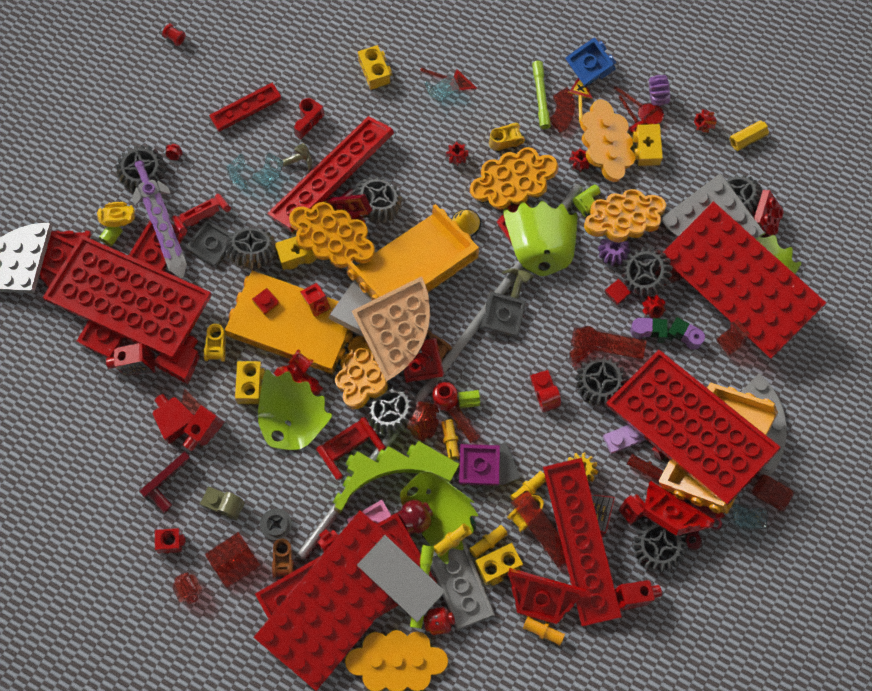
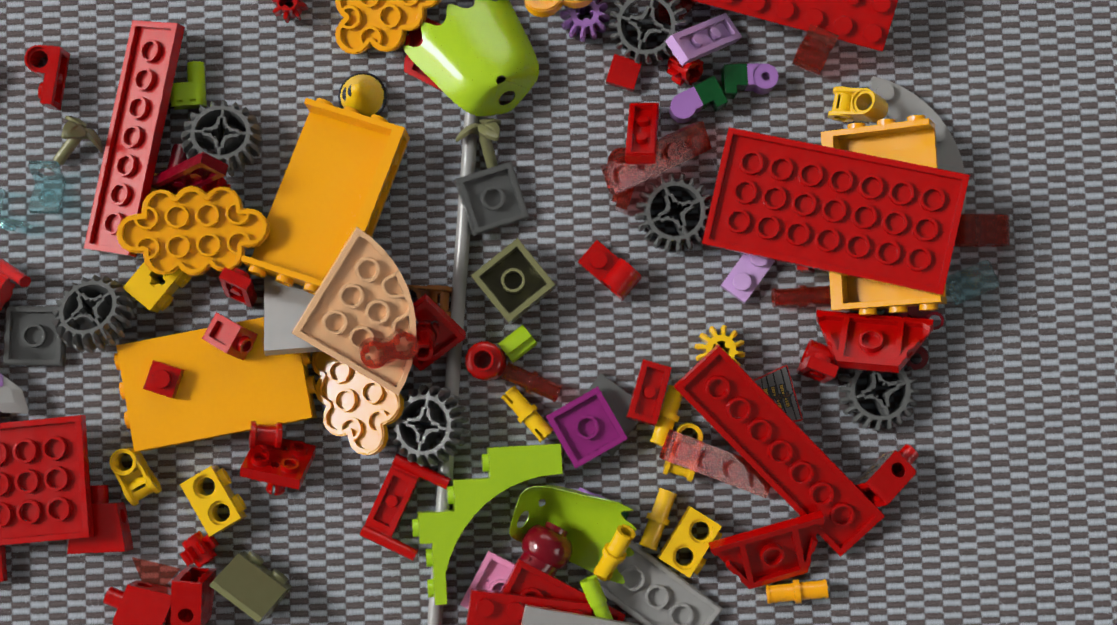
camera: 25 degrees left, 15 degrees up
red torso [106,343,155,375] -> none
lime piece [258,369,332,450] -> none
clear red plate [407,401,439,441] -> none
none -> lime piece [168,61,207,110]
none -> red gear [179,531,219,569]
none -> olive slope [209,551,292,623]
none -> red plate [219,267,257,308]
none -> clear red axle [359,328,419,369]
none -> olive brick [471,238,556,325]
none -> red tile [625,102,659,164]
none -> red plate [626,359,672,426]
none -> lavender plate [665,13,742,66]
none -> yellow piece [827,86,888,123]

